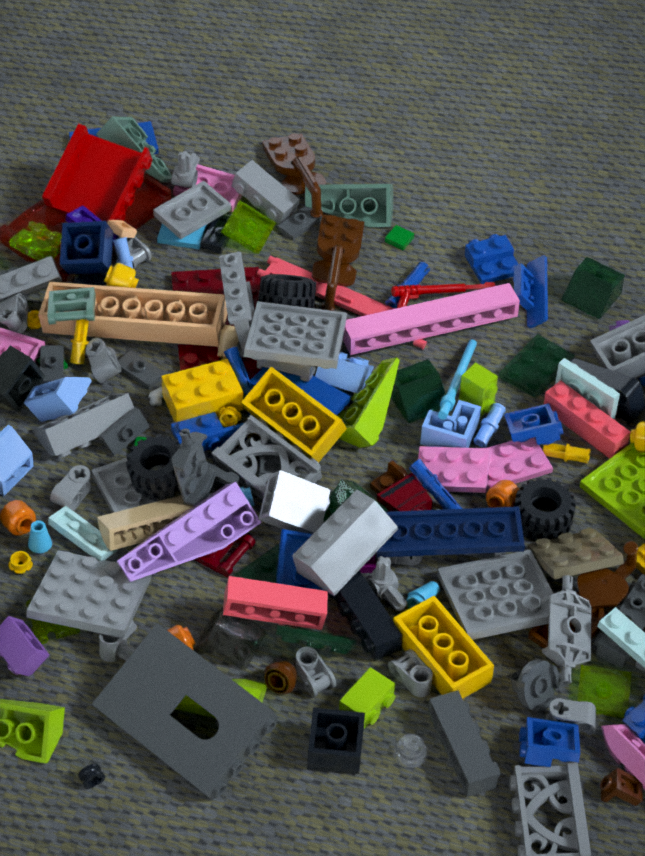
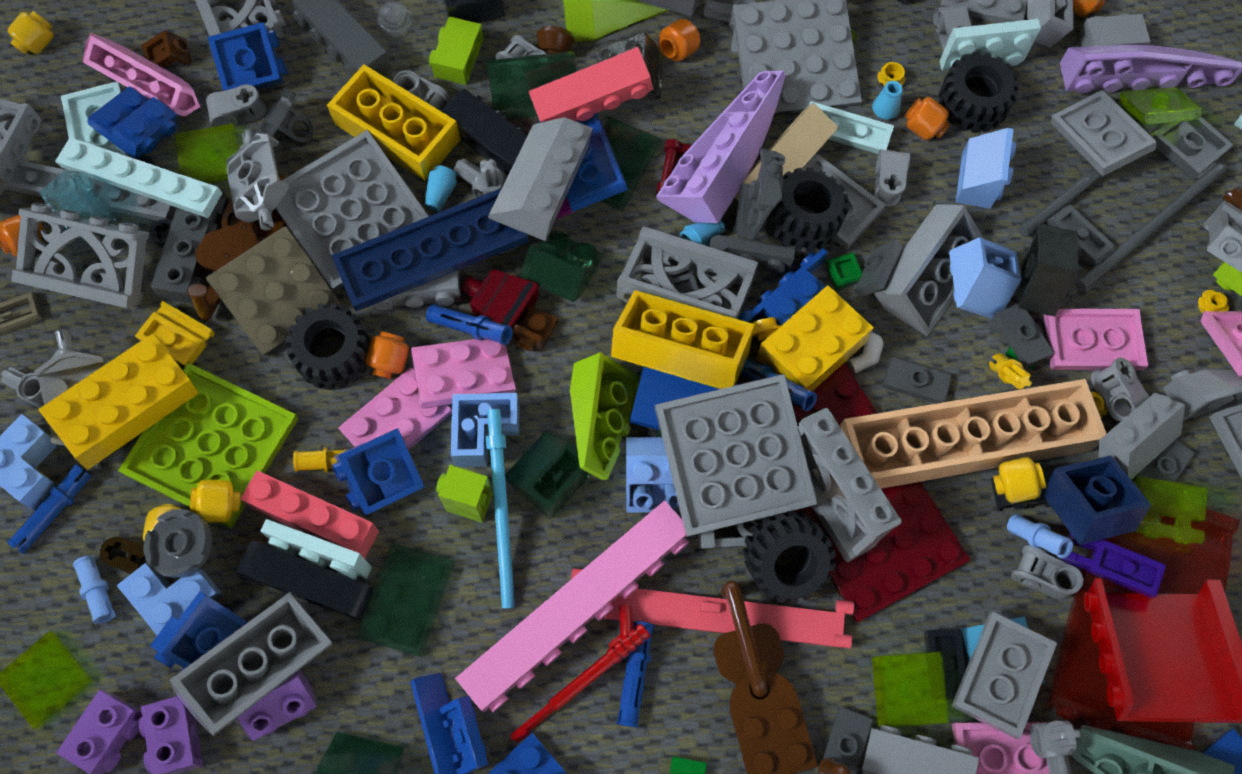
camera: 160 degrees right, 20 degrees up
sand green plate [47,287,96,325] -> none
light grey piece [86,338,122,383] -> none
light nougat tile [107,220,137,238] -> none
brick [258,470,330,534] -> none
light blue pin [473,403,506,448] -> none

